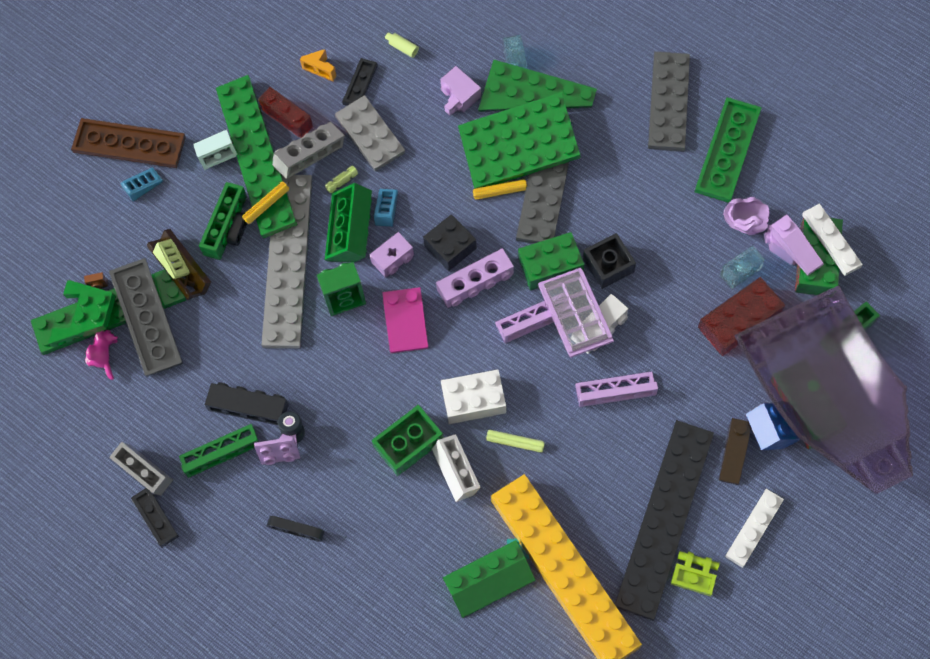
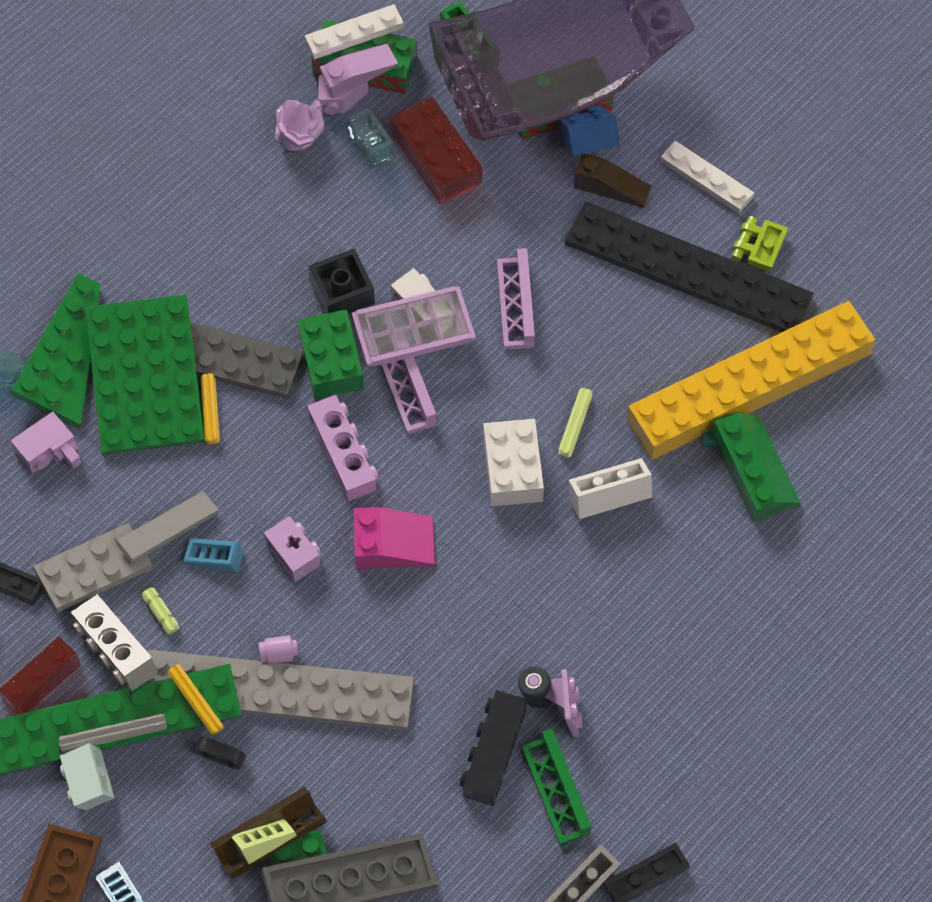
camera: 90 degrees left, 5 degrees down
green brick [199,182,247,260] -> none
black beam [266,516,325,542] -> none
green brick [317,262,366,316] -> none
green slope [325,183,372,262] -> none
green brick [371,404,444,477] -> none
black brick [423,214,477,271] -> none
dark grey plate [648,51,690,151] -> none
green plate [694,97,762,203] -> none
none -> light grey axle [59,714,167,753]
none -> light grey tile [117,491,219,563]
none -> lavender brick [259,635,298,665]

